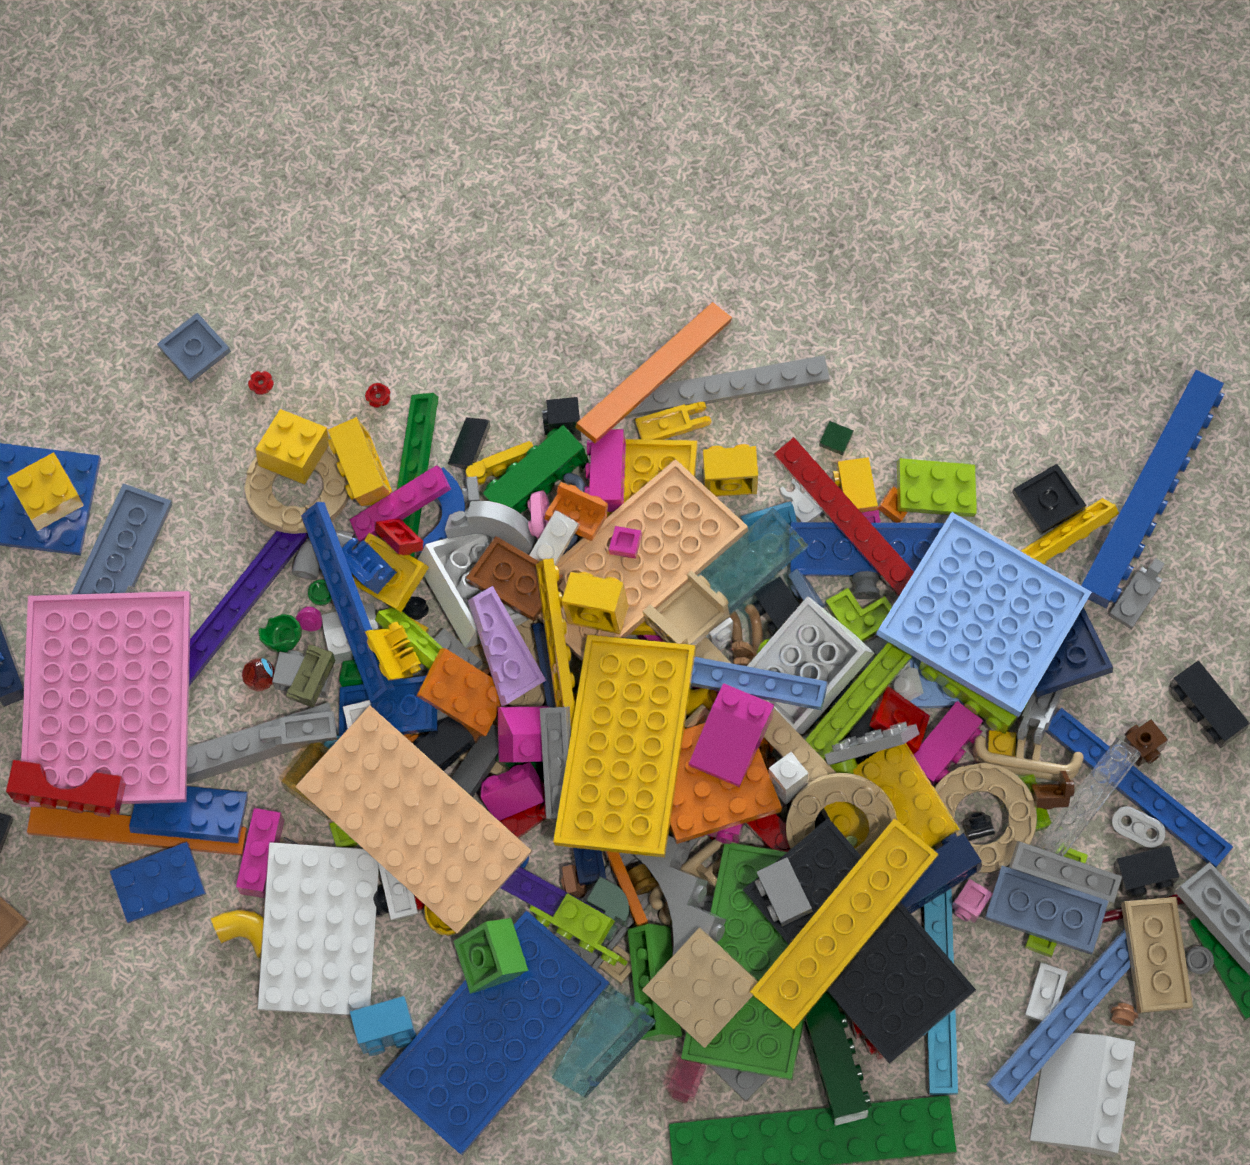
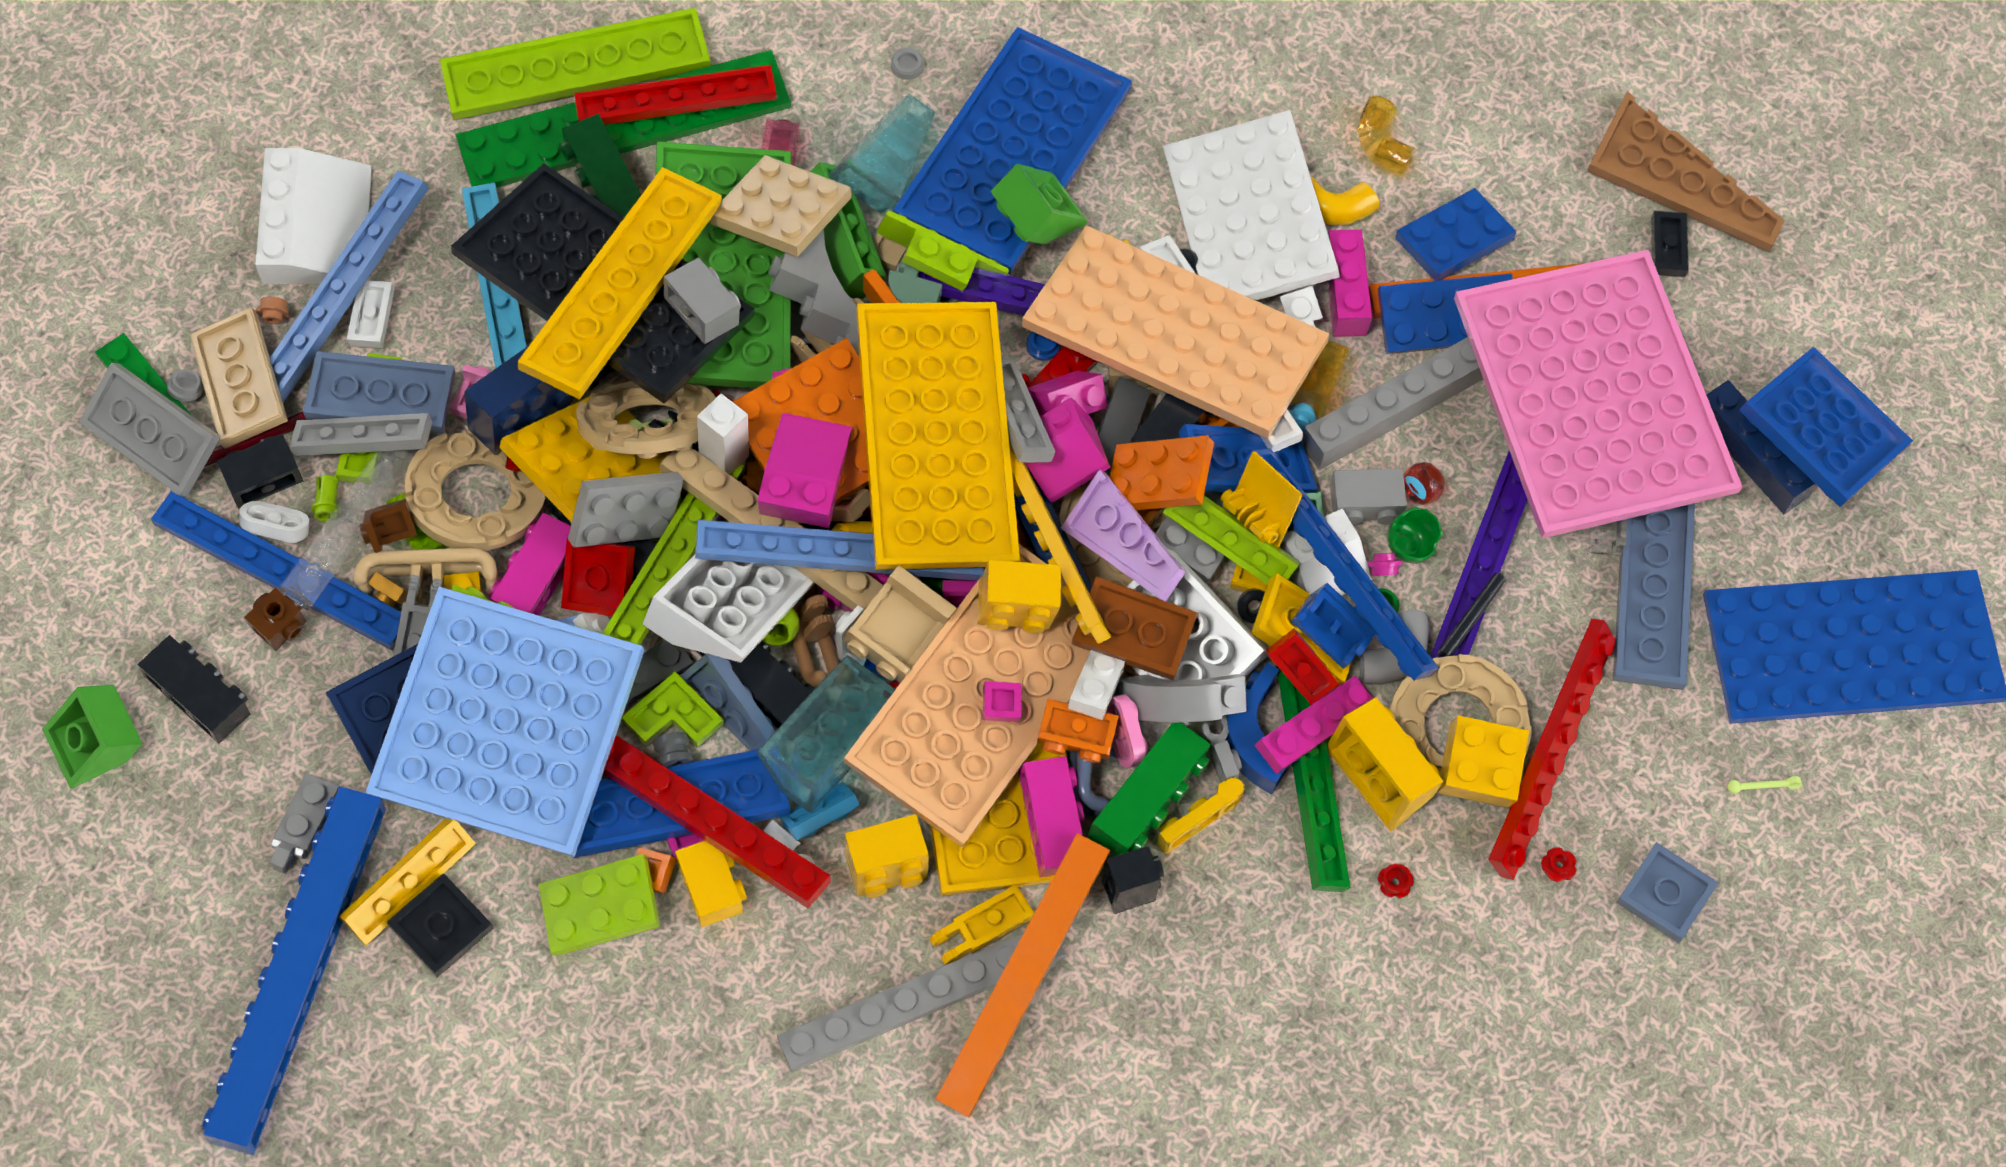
camera: 160 degrees right, 5 degrees down
red arch [6,760,126,817] -> none
yellow brick [7,452,84,531] -> none
light grey hinge [259,711,337,747] -> none
olive hinge [286,645,336,708] -> none
dark azure brick [350,996,417,1056] -> none
black slope [448,417,491,470] -> none
dark green tile [819,421,854,456] -> none
black plate [964,812,995,841] -> none
none -> lime pin [311,475,340,522]
none -> pearl gold plate [368,572,408,608]
none -> red plate [574,65,777,125]
none -> light grey tile [891,48,924,80]
none -> white plate [1280,285,1323,327]
none -> clear yellow cylinder [1357,96,1415,178]
none -> black bar [1437,573,1506,657]
none -> red plate [1488,618,1615,880]
none -> yellowish green hinge [1727,776,1802,794]

